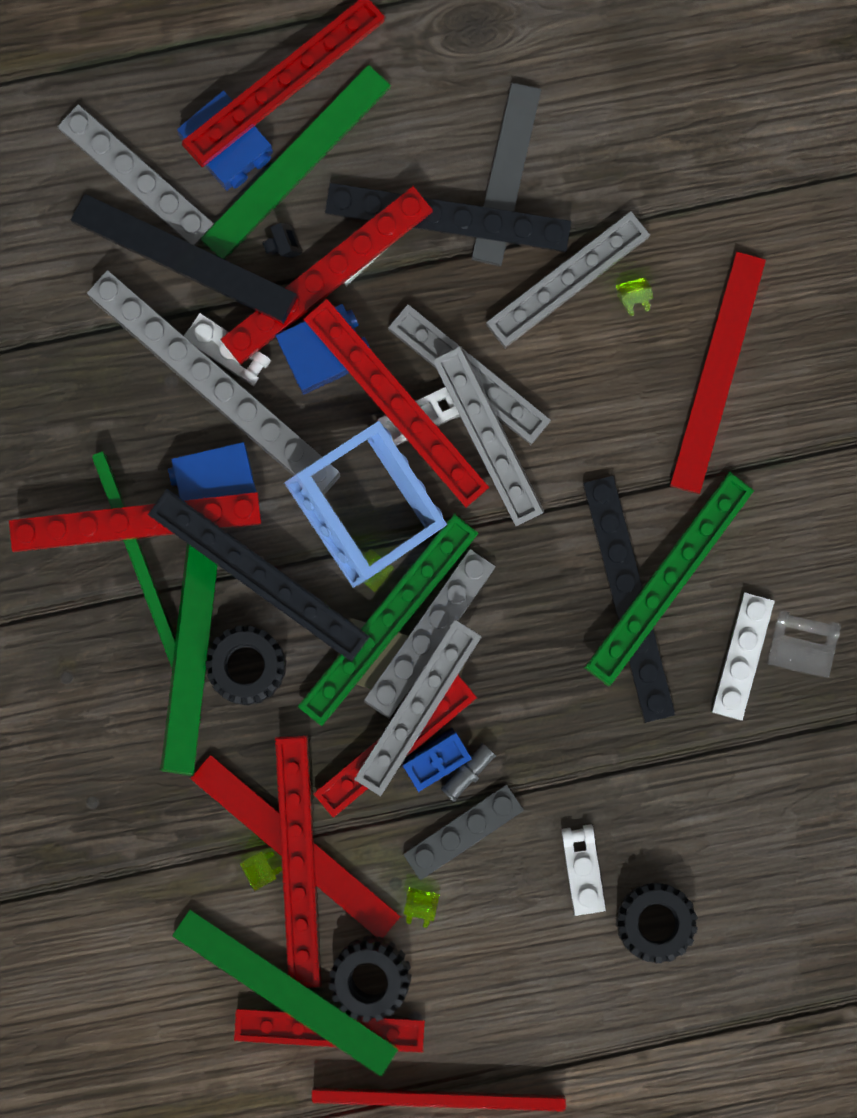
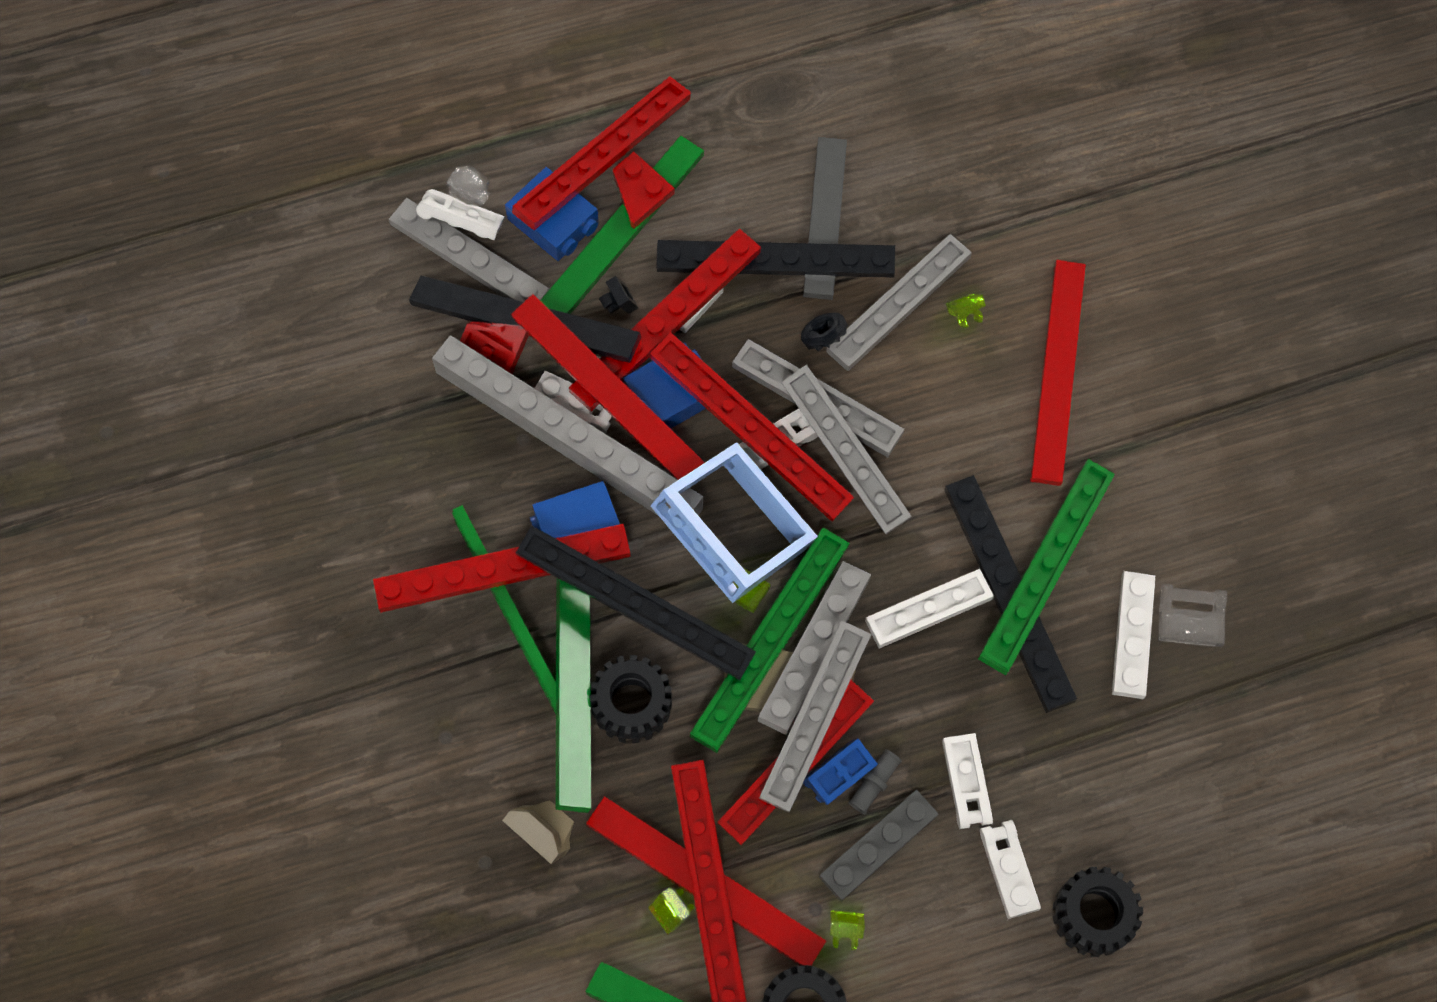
camera: 10 degrees left, 15 degrees down
none -> white plate [416,189,505,240]
none -> clear head [446,165,491,207]
none -> red wing [460,321,529,374]
none -> dark tan slope [502,800,574,864]
none -> red tile [511,294,705,480]
none -> red wing [613,151,675,229]
none -> black gear [801,313,848,351]
none -> white plate [865,569,994,649]
none -> white plate [942,733,993,829]

